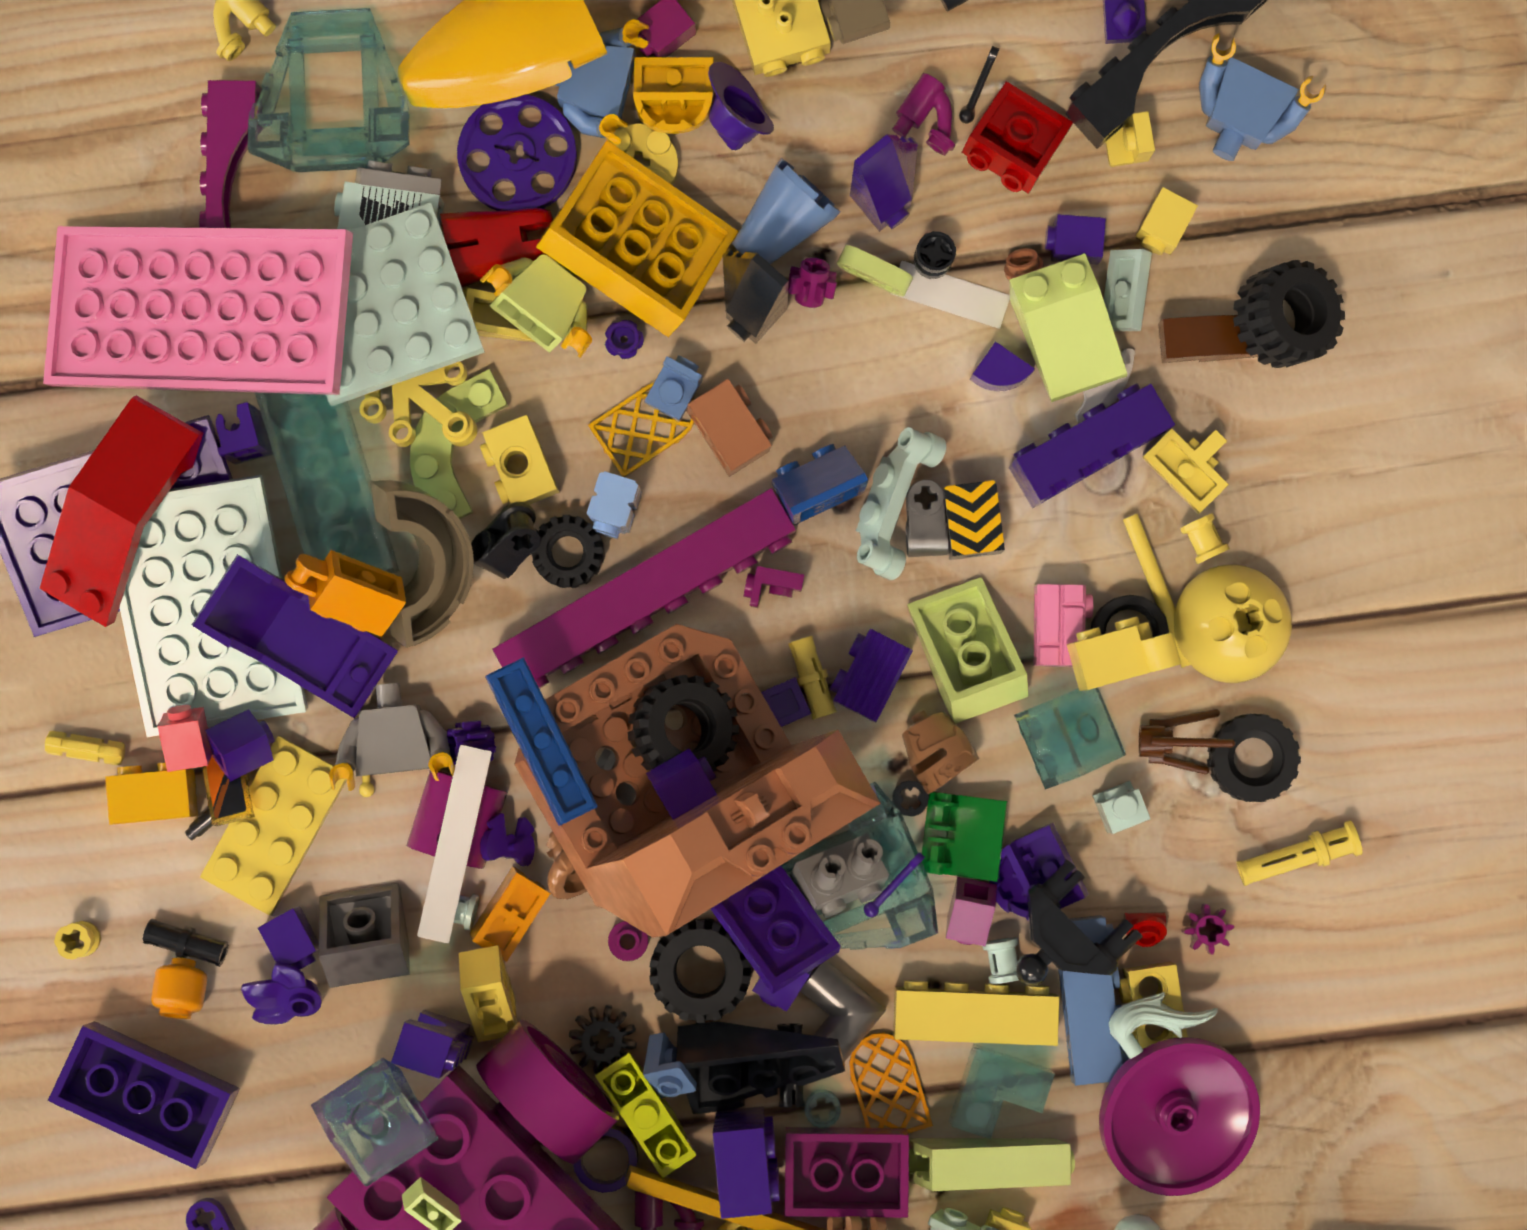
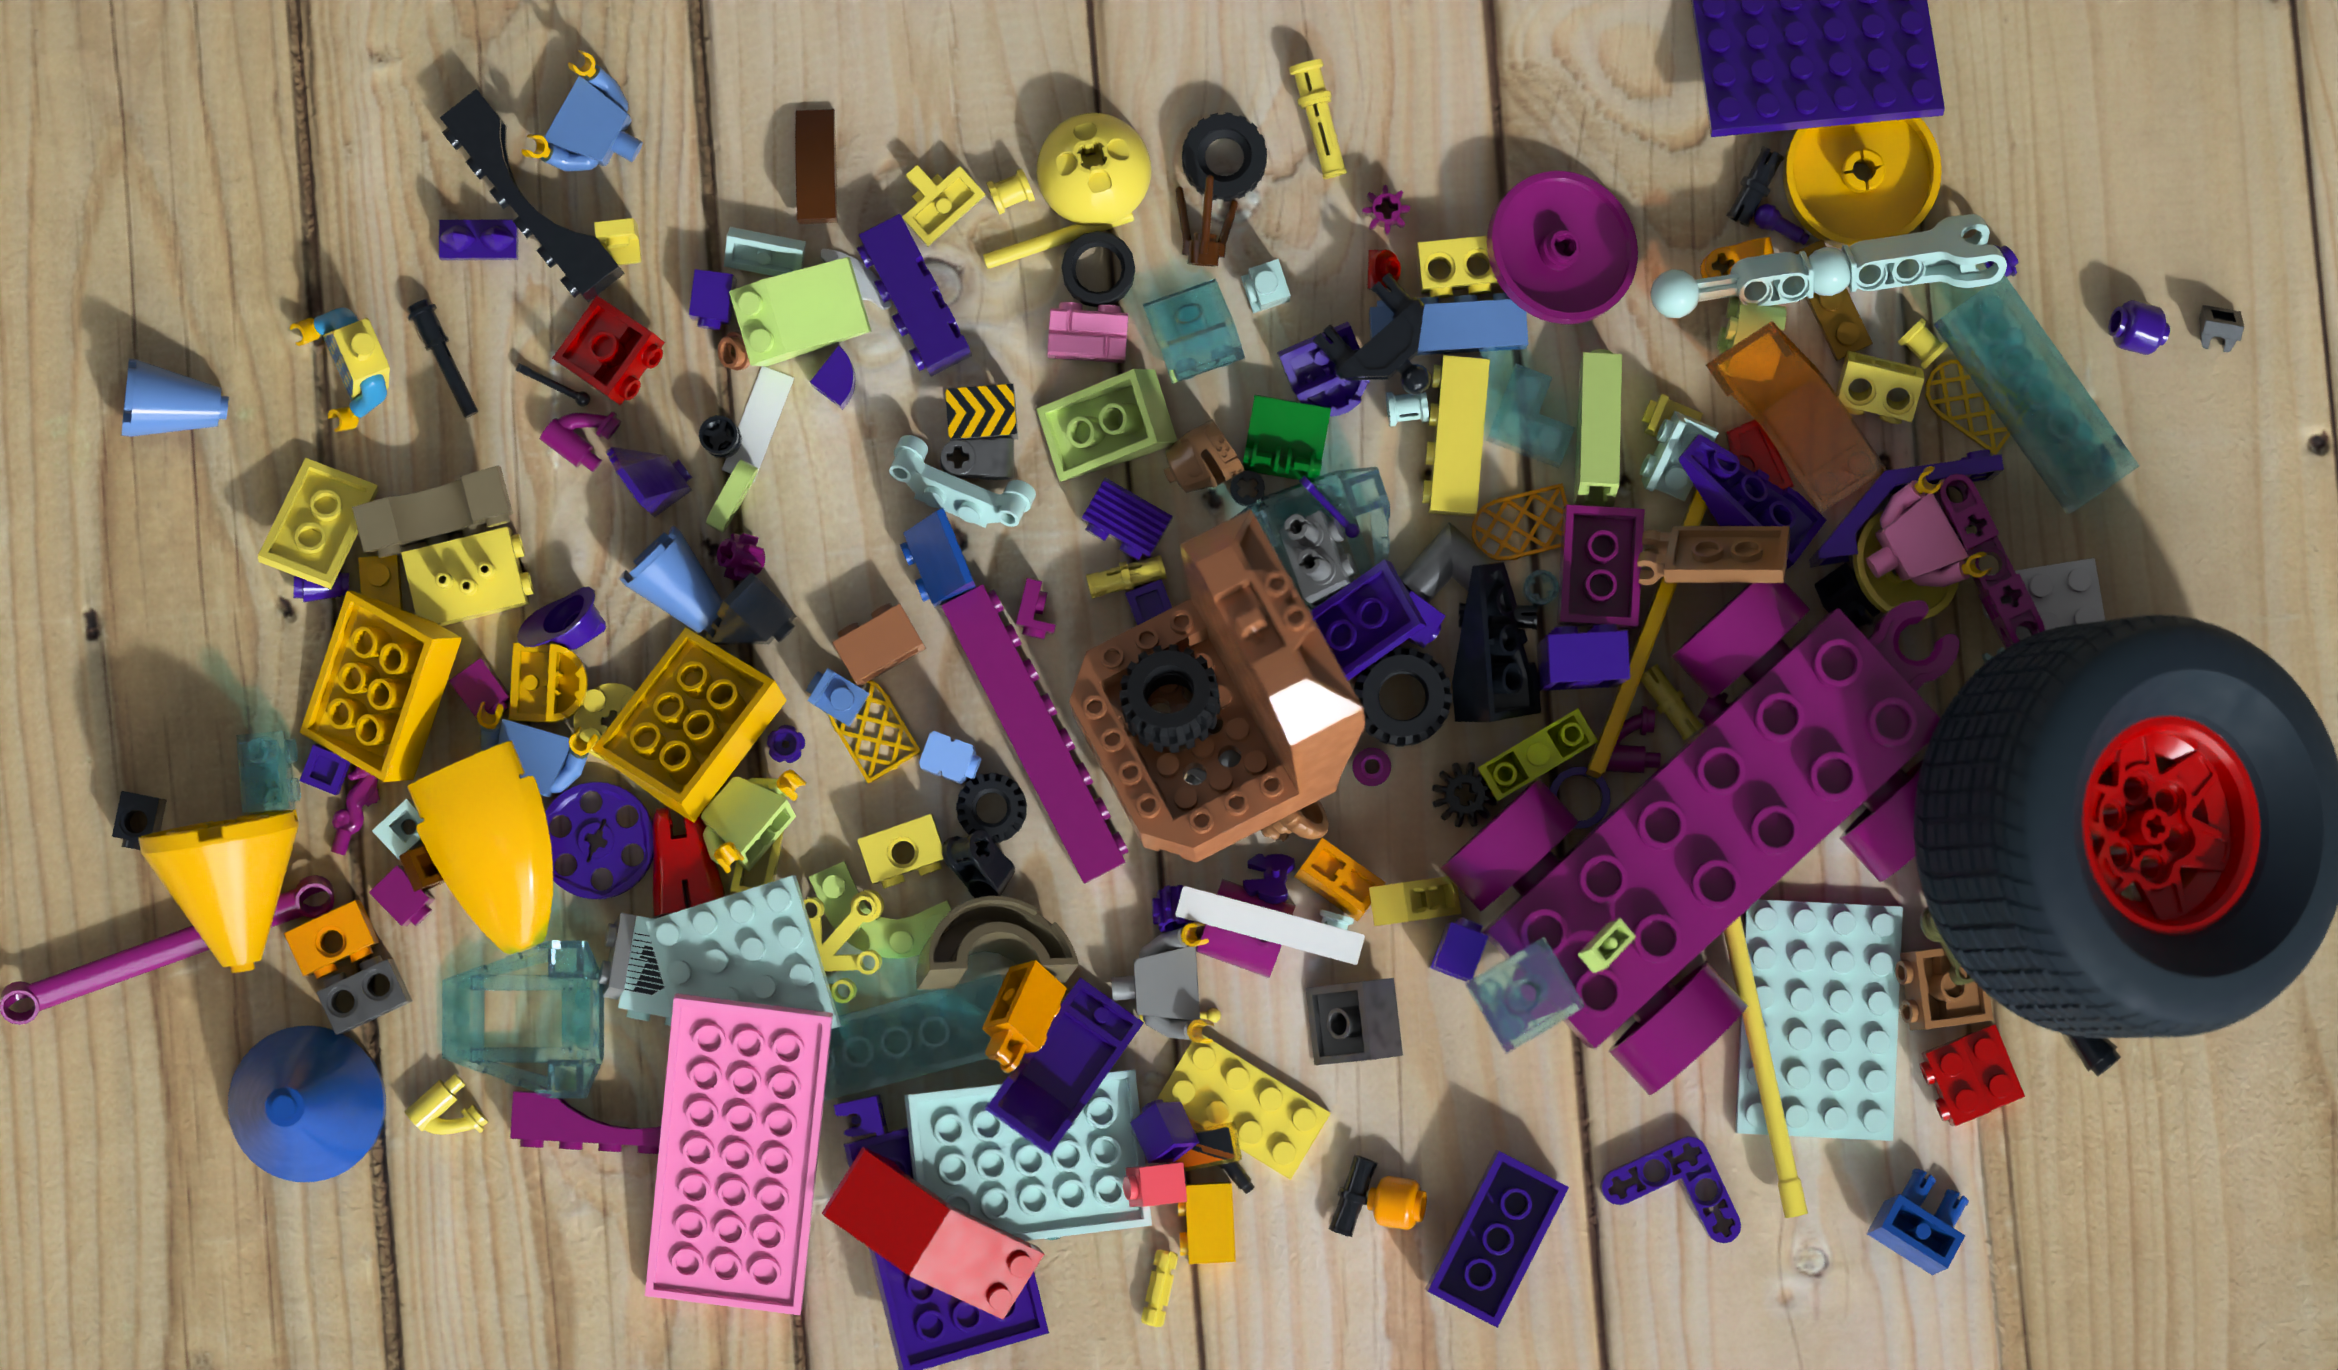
camera: 90 degrees left, 0 degrees up
light yellow bush [54,921,101,960] -> none
dark purple plate [241,963,322,1025] -> none
dark purple brick [258,906,319,970] -> none
blue tile [485,657,598,826] -> none
medium blue bracket [643,1032,697,1098] -> none
dark purple brick [646,749,717,820] -> none
brick [946,877,997,947] -> none
light yellow hinge [1066,616,1181,691] -> none
light aqua piece [1109,992,1218,1059] -> none
light yellow brick [1135,187,1198,255] -> none
black tyre [1233,260,1345,368] -> none

